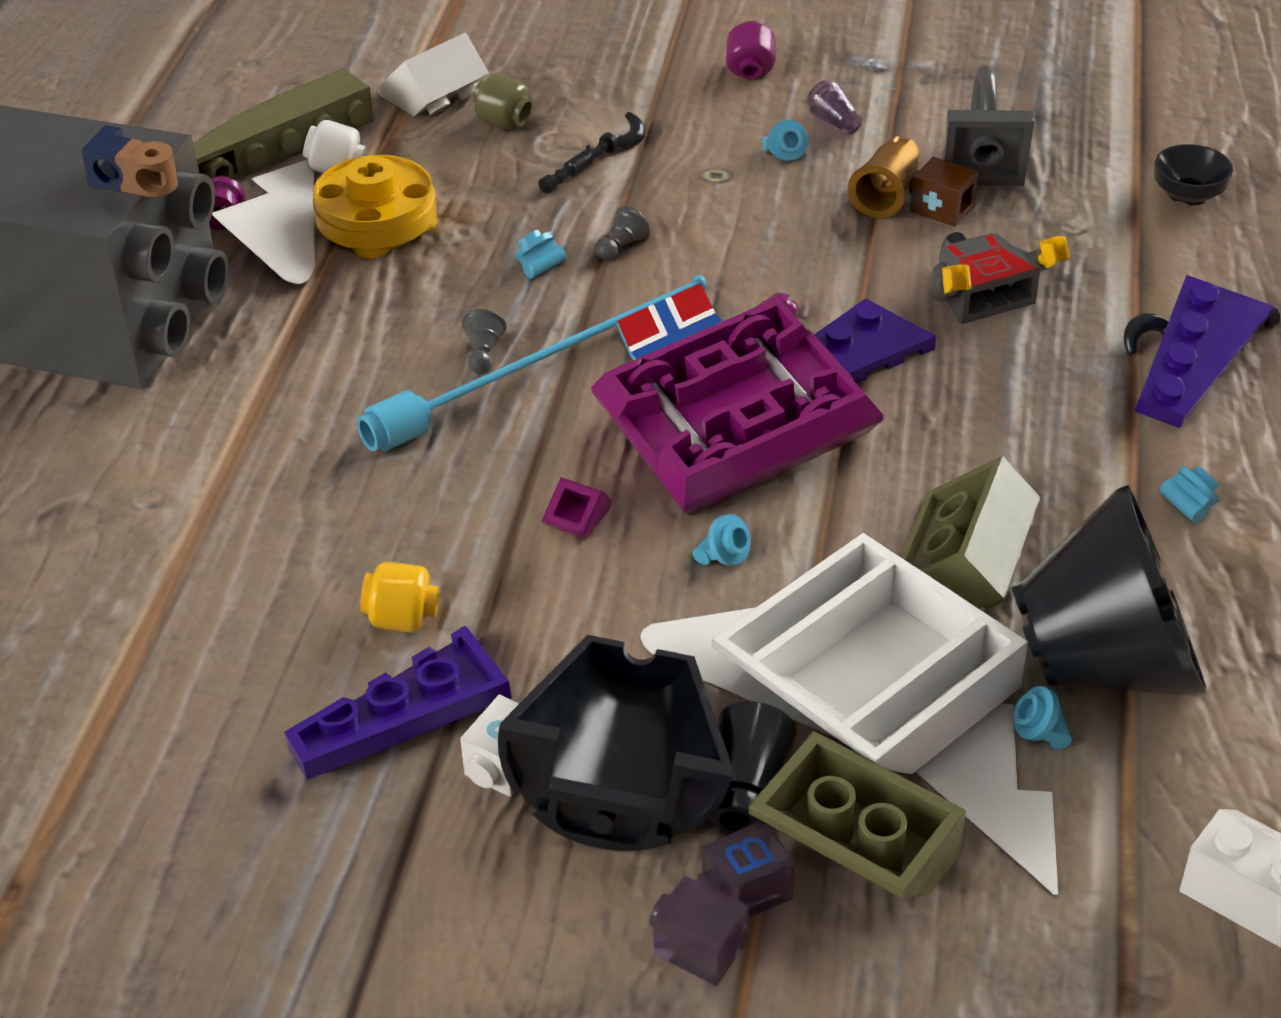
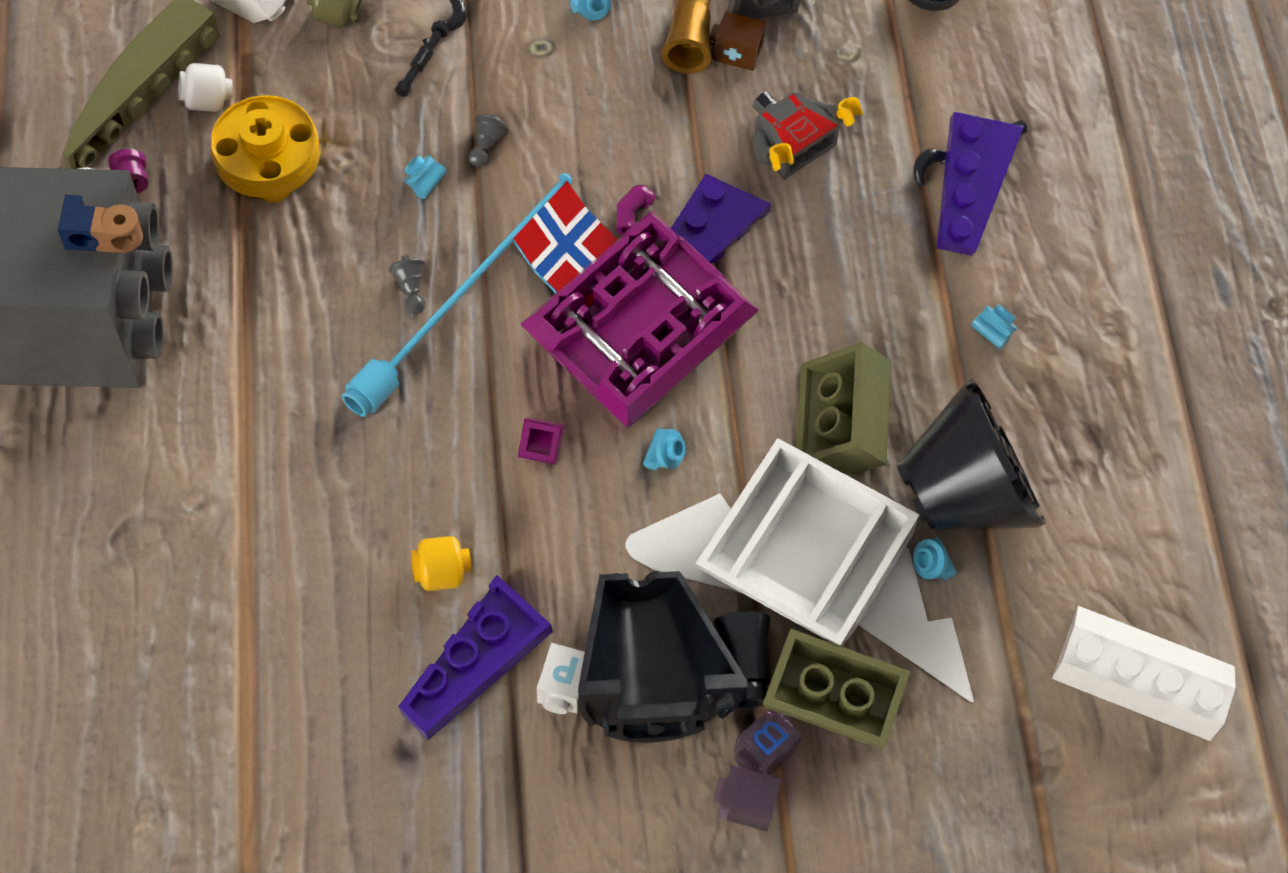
camera: 20 degrees left, 20 degrees up
white sticker [212,159,315,284] -> none

